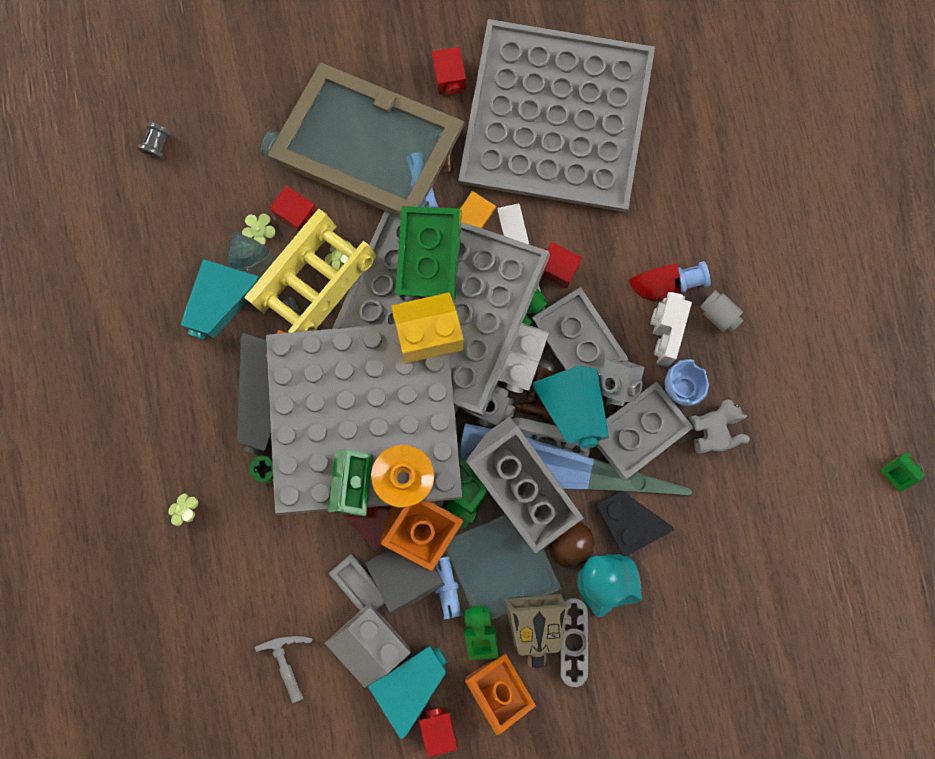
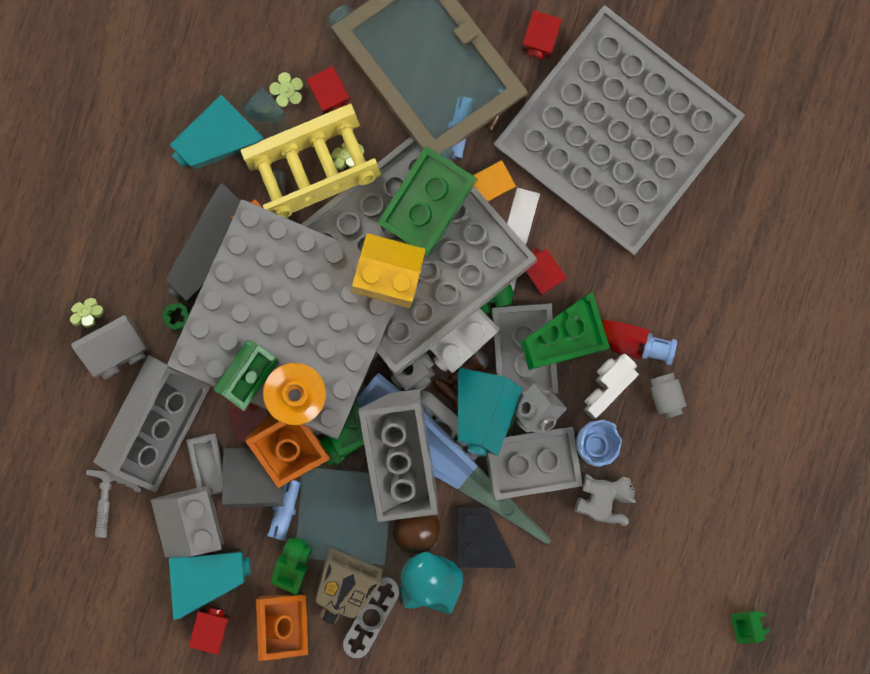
camera: 25 degrees right, 5 degrees up
none -> light grey slope [71,315,150,380]
none -> light grey slope [93,355,211,492]
none -> green wing [520,292,610,370]

